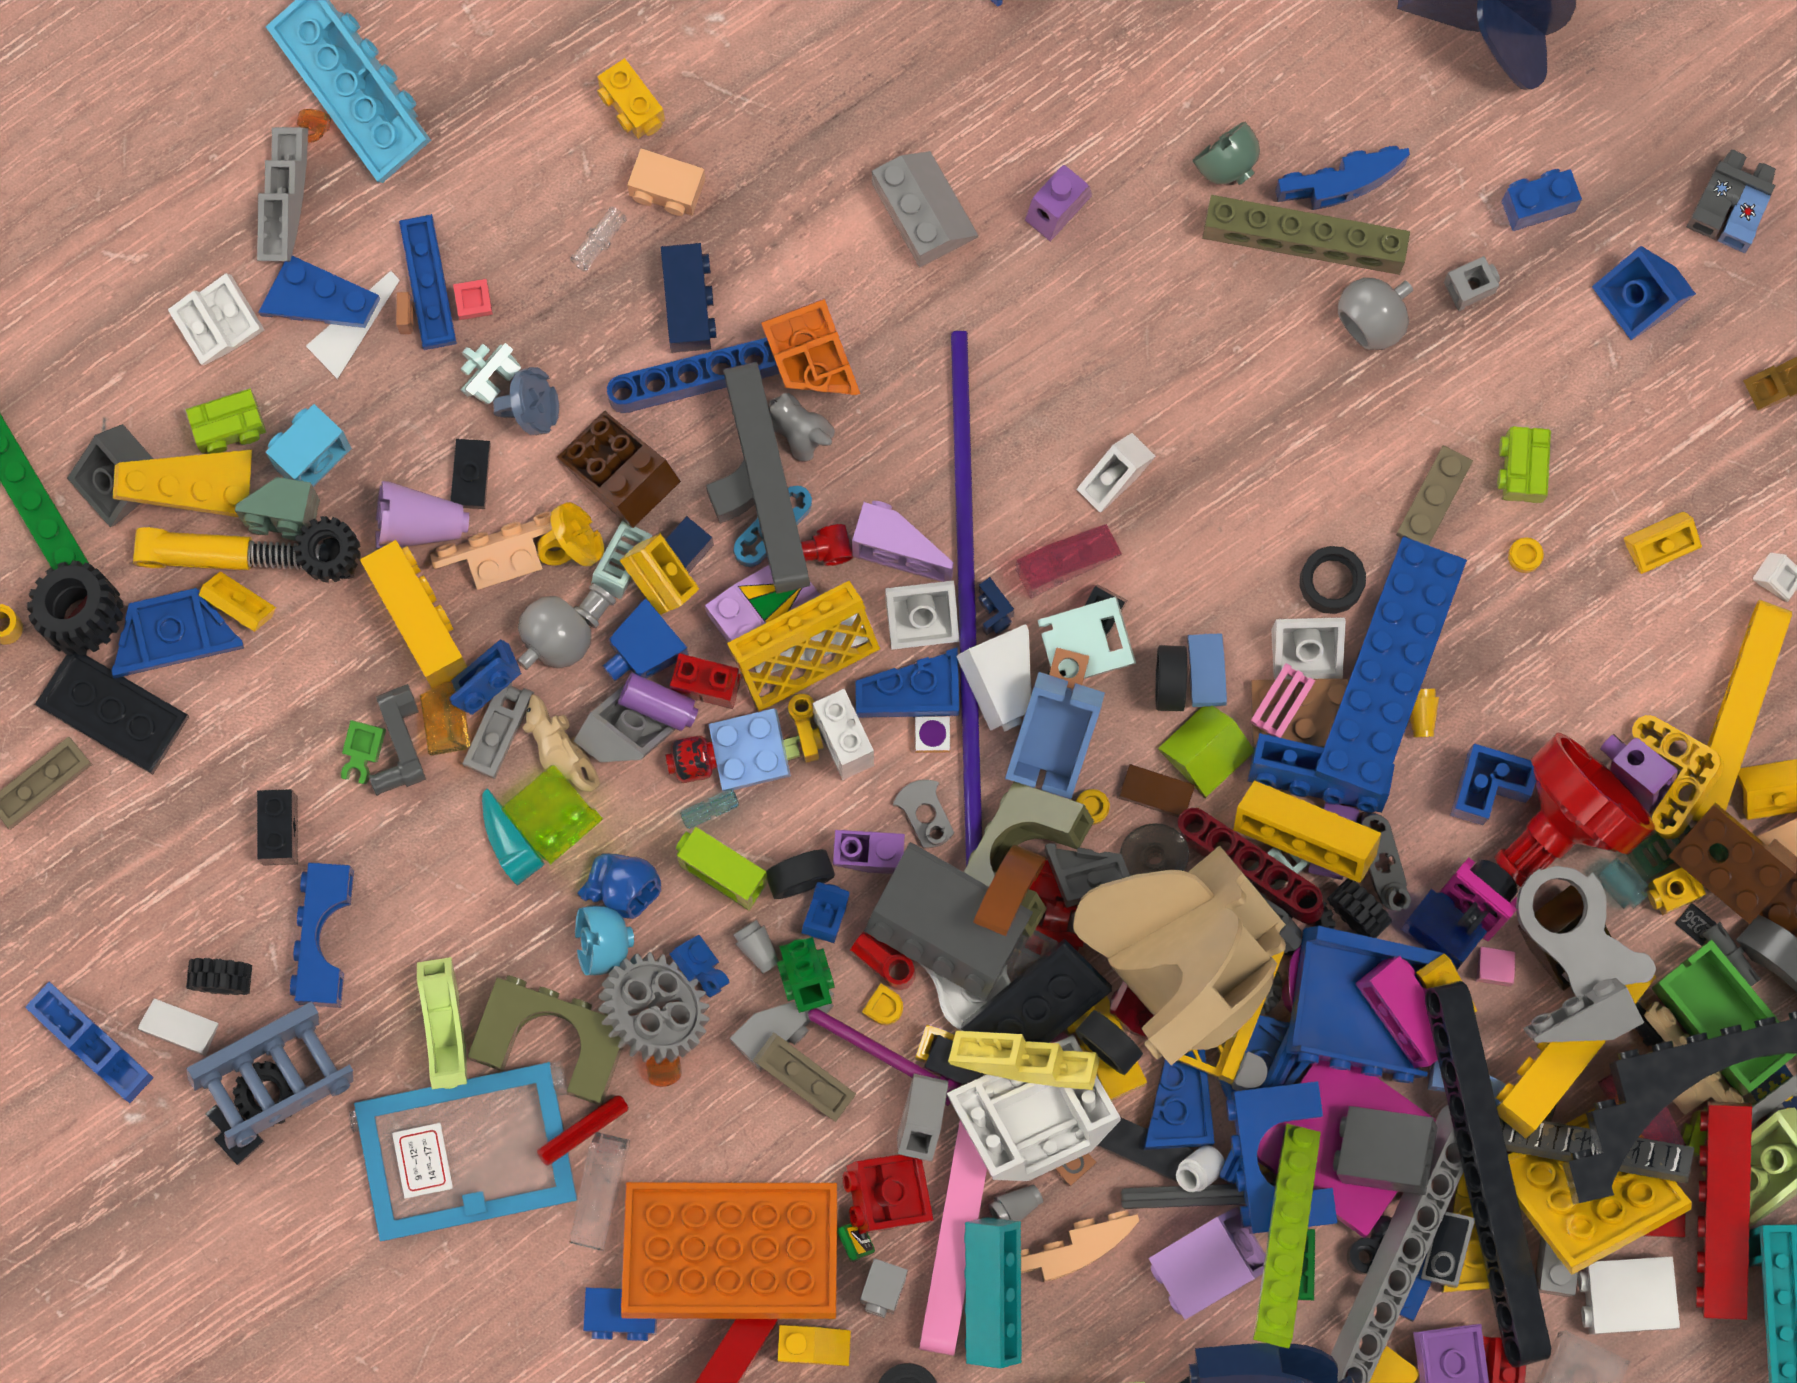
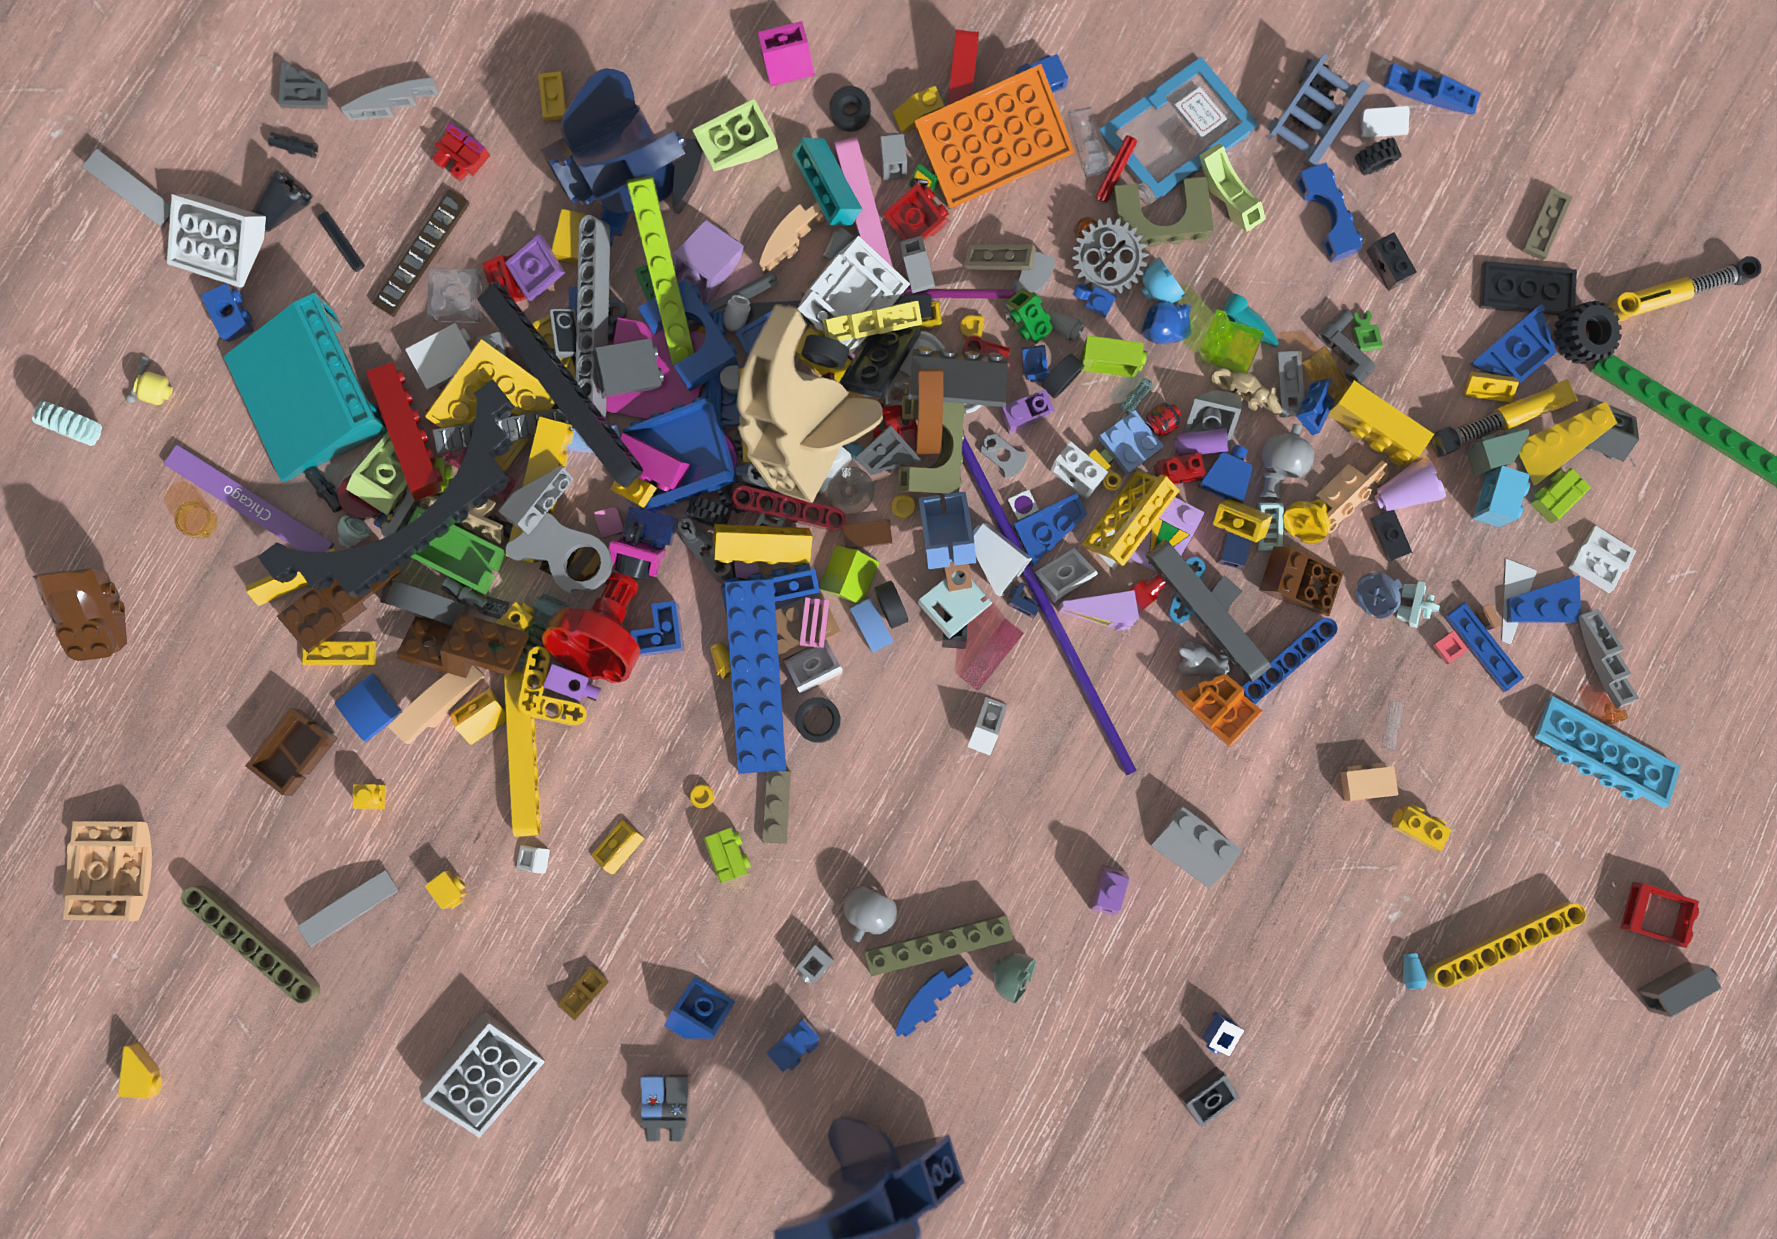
camera: 155 degrees right, 5 degrees up
black tyre [294,516,361,583] -> none
dark blue brick [661,243,717,353] -> none

